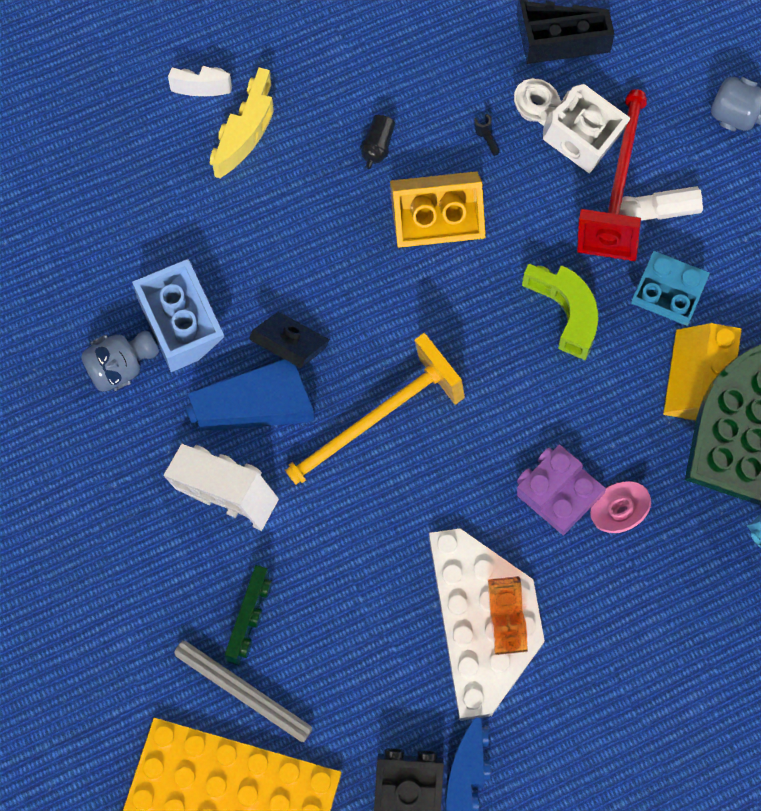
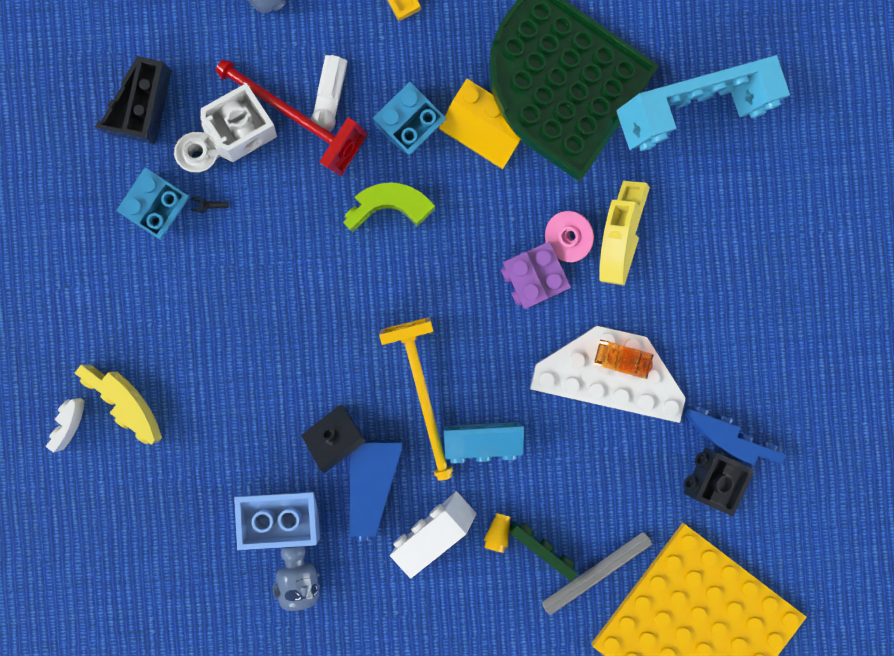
camera: 70 degrees left, 20 degrees up
black piece [360,115,396,169] -> none
yellow slope [390,171,486,248] -> none
none -> dark azure slope [116,168,190,240]
none -> dark azure slope [444,422,524,463]
none -> yellow cone [483,513,511,553]
none -> light yellow slope [600,181,650,286]

